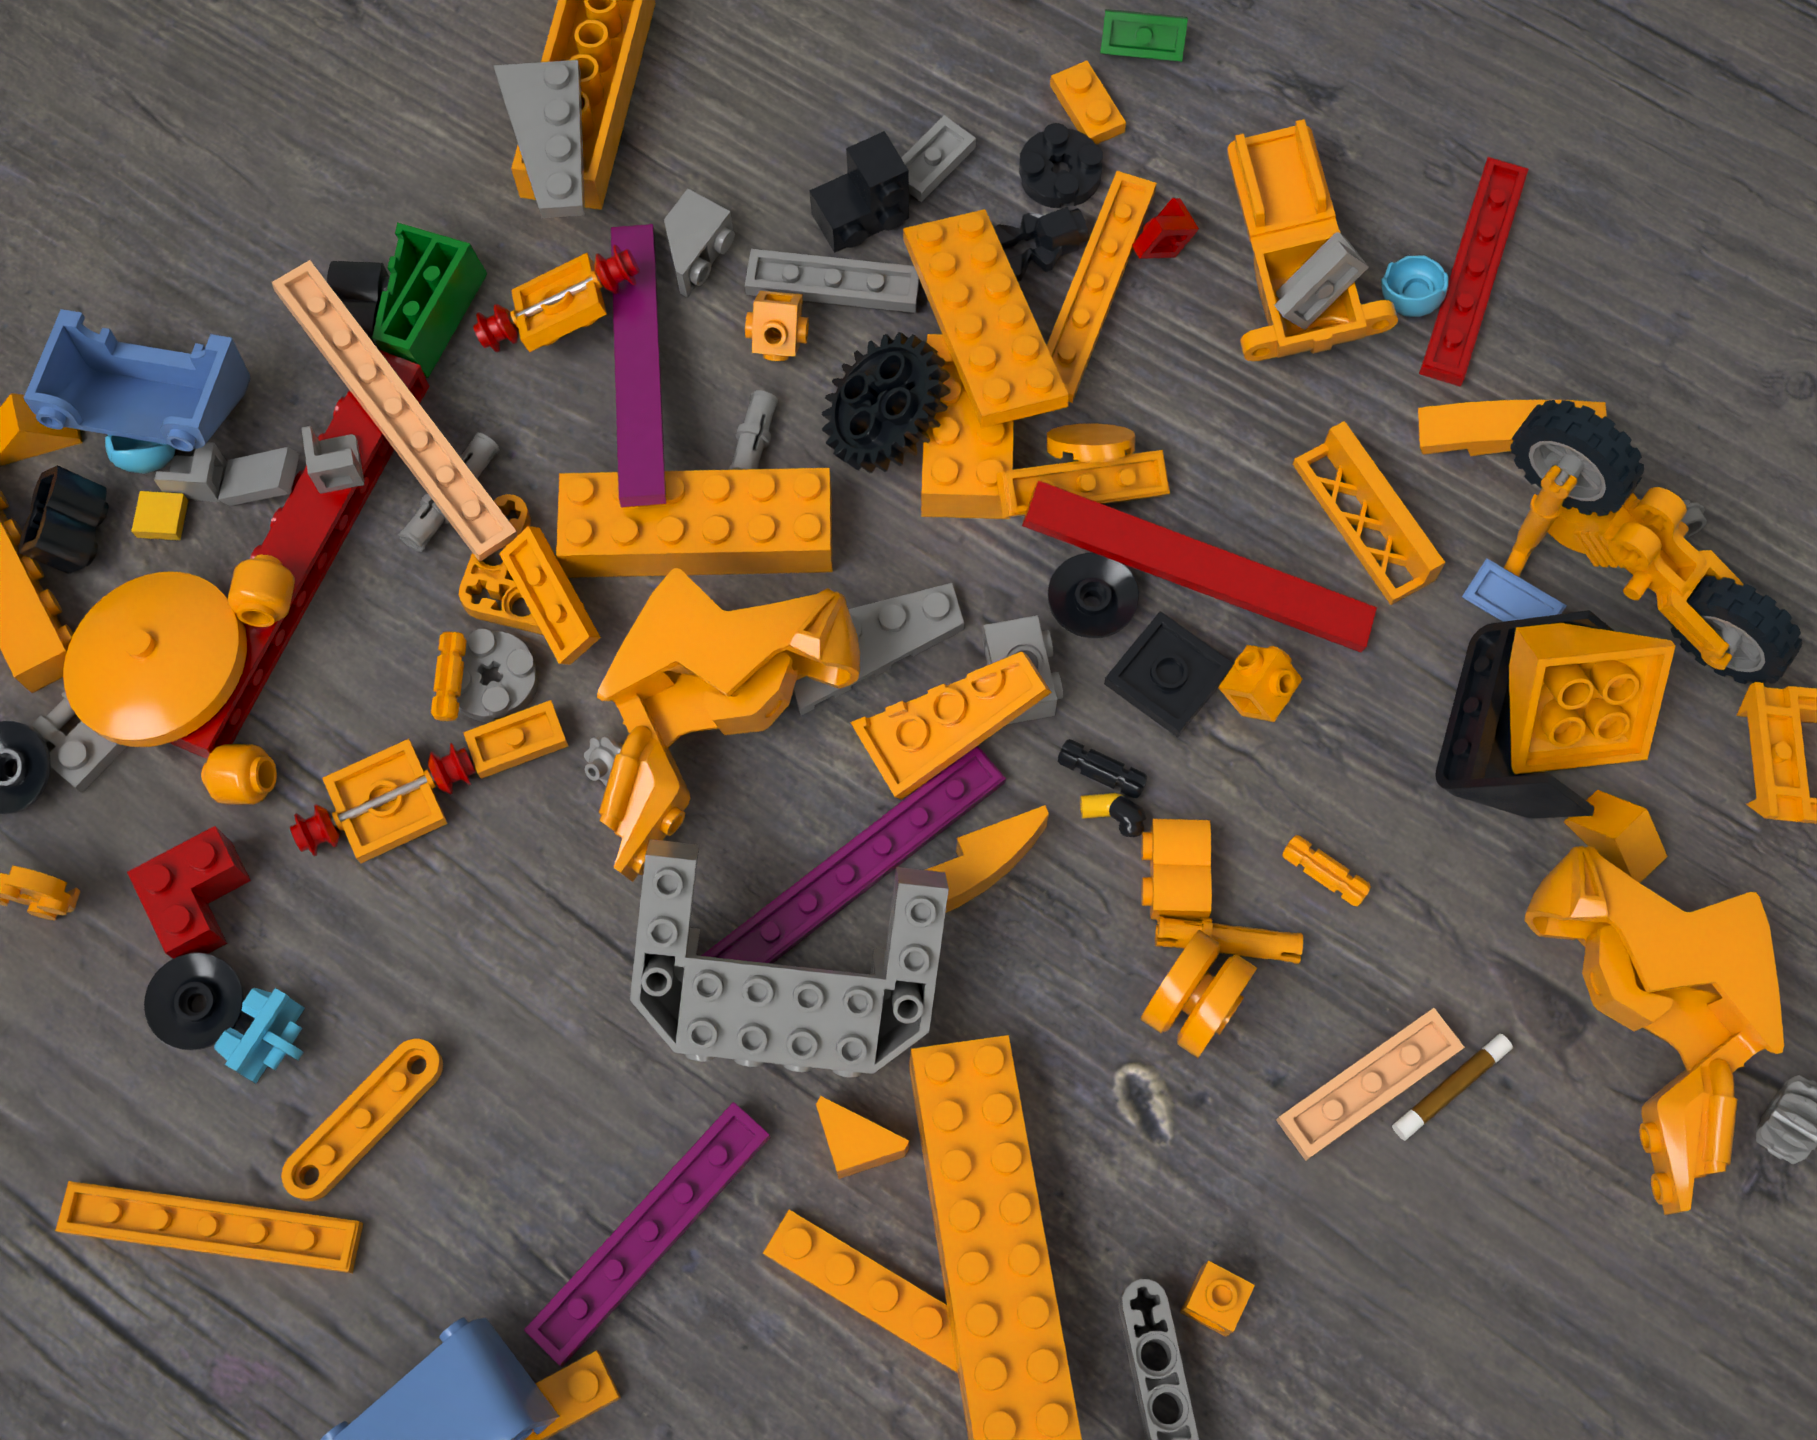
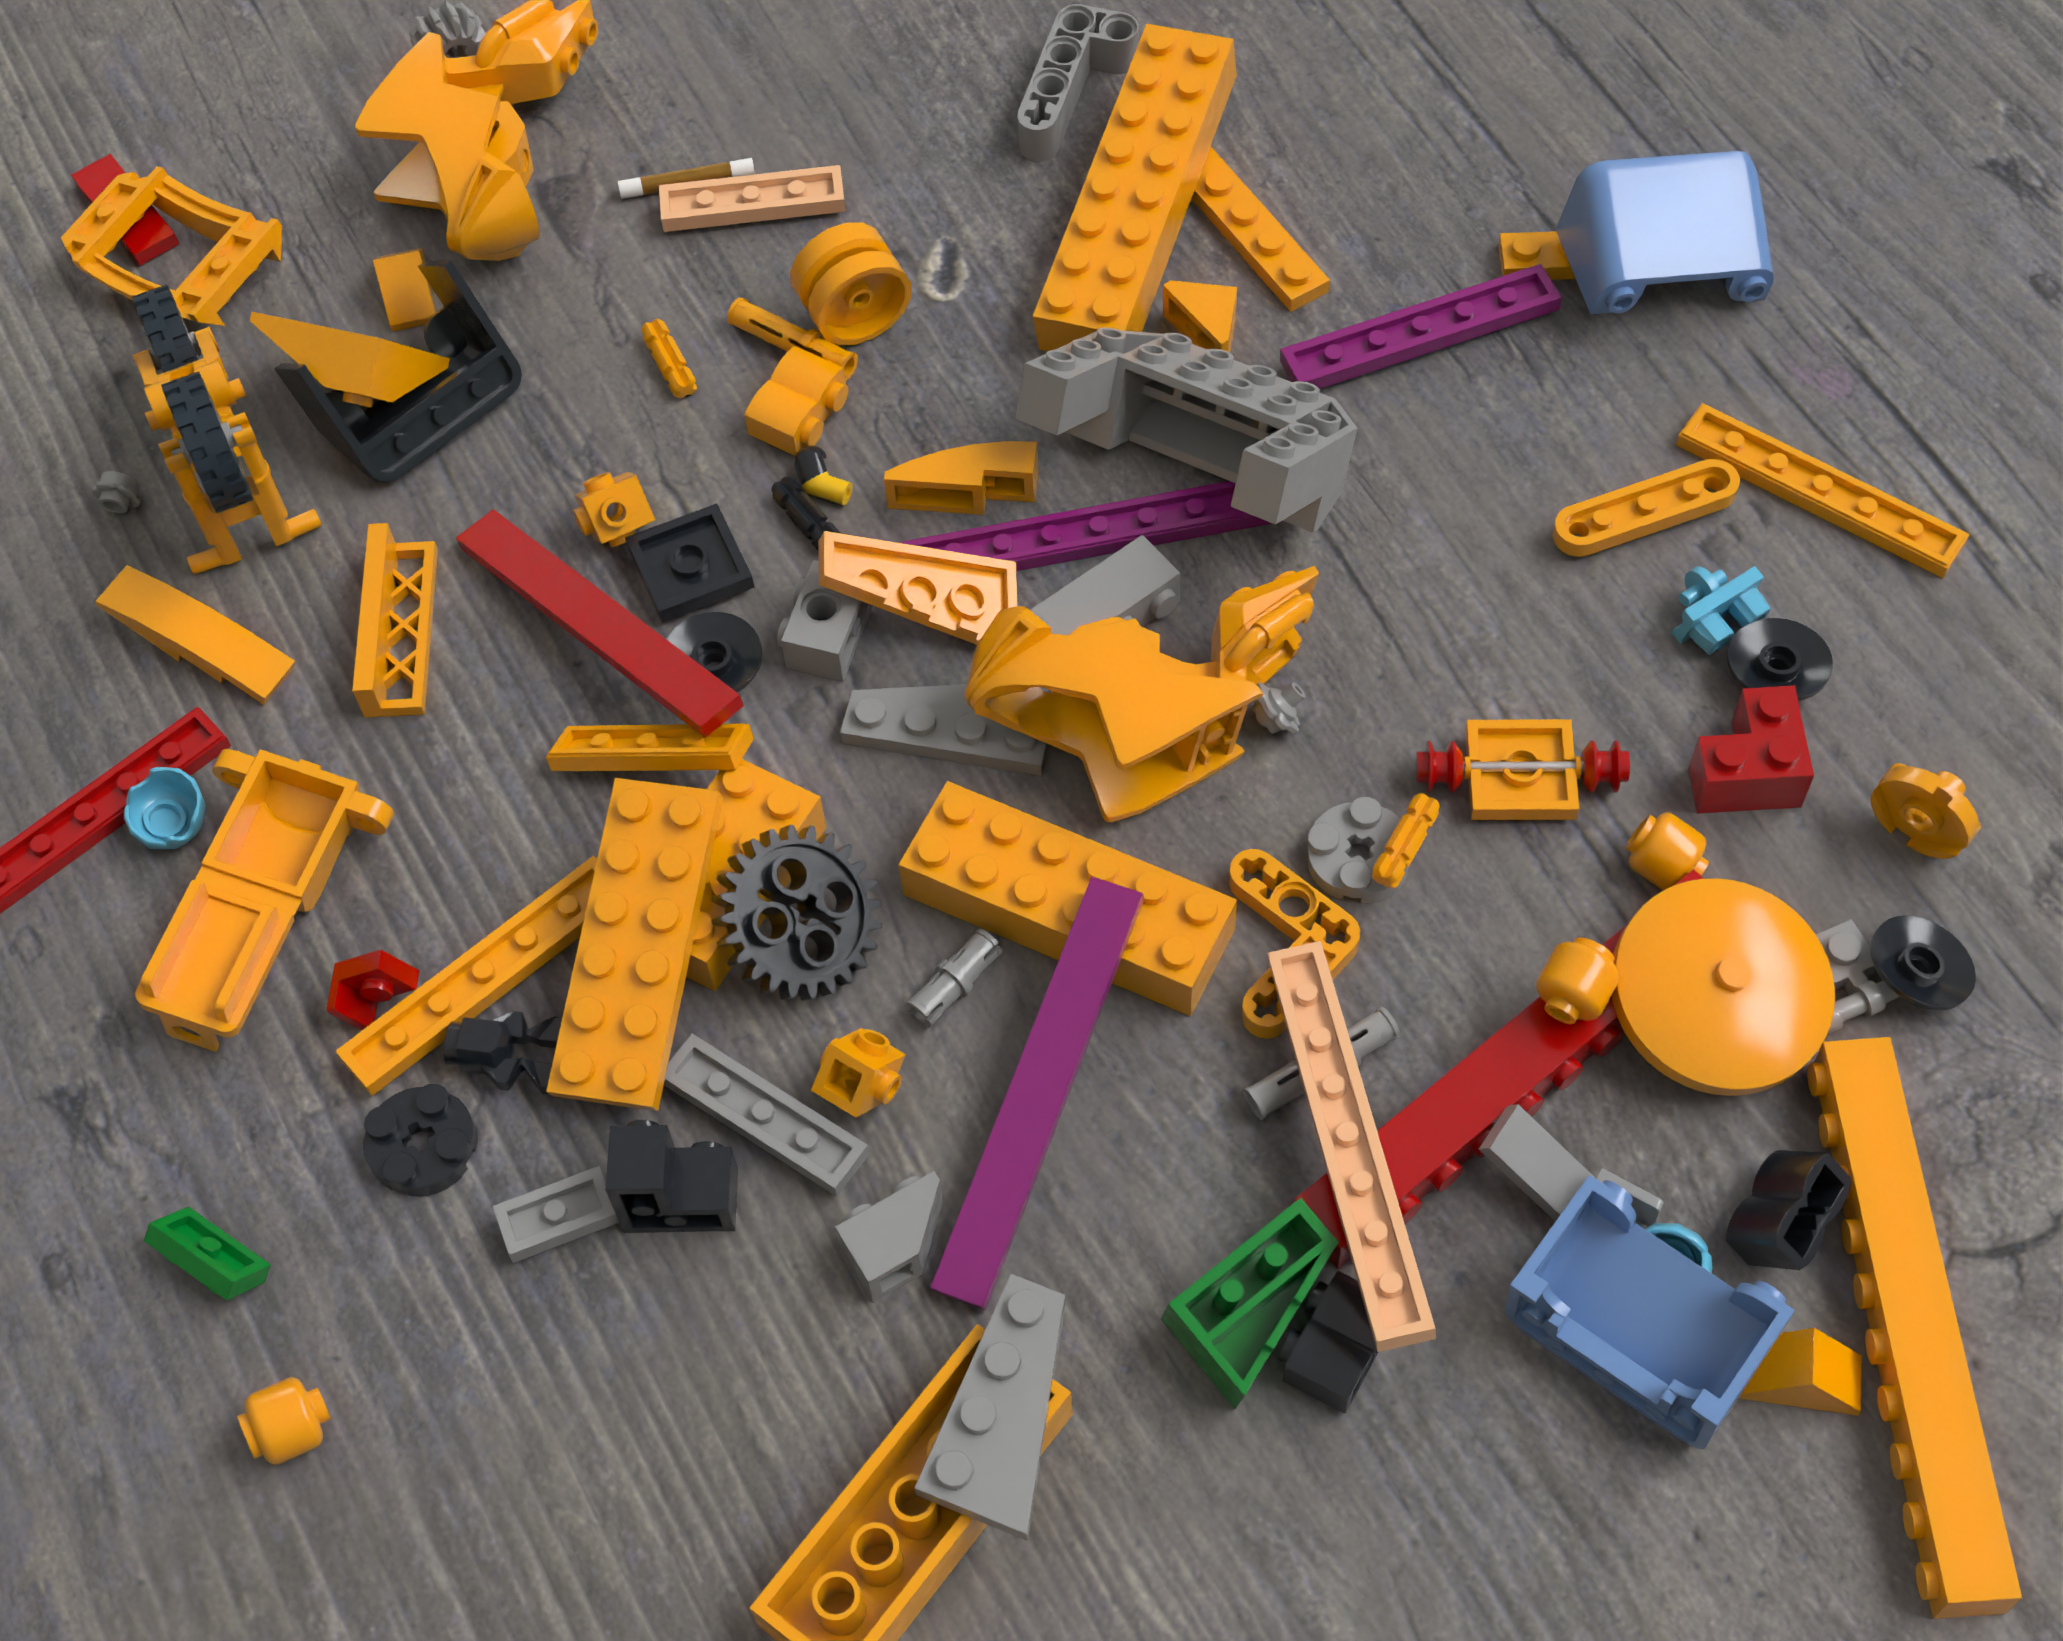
camera: 150 degrees left, 10 degrees down
yellow tile [132,491,188,540] -> none
light grey panel [301,426,365,494] -> none
light orange plate [463,700,568,779] -> none
light orange plate [473,245,640,353] -> none
light orange plate [499,526,601,665] -> none
light orange tile [1047,423,1135,462] -> none
light orange plate [1050,60,1126,145] -> none
light orange brick [1180,1260,1255,1337] -> none
light grey panel [1274,232,1369,330] -> none
medium blue tile [1462,558,1567,622] -> none
none -> light grey brick [1030,535,1181,635]

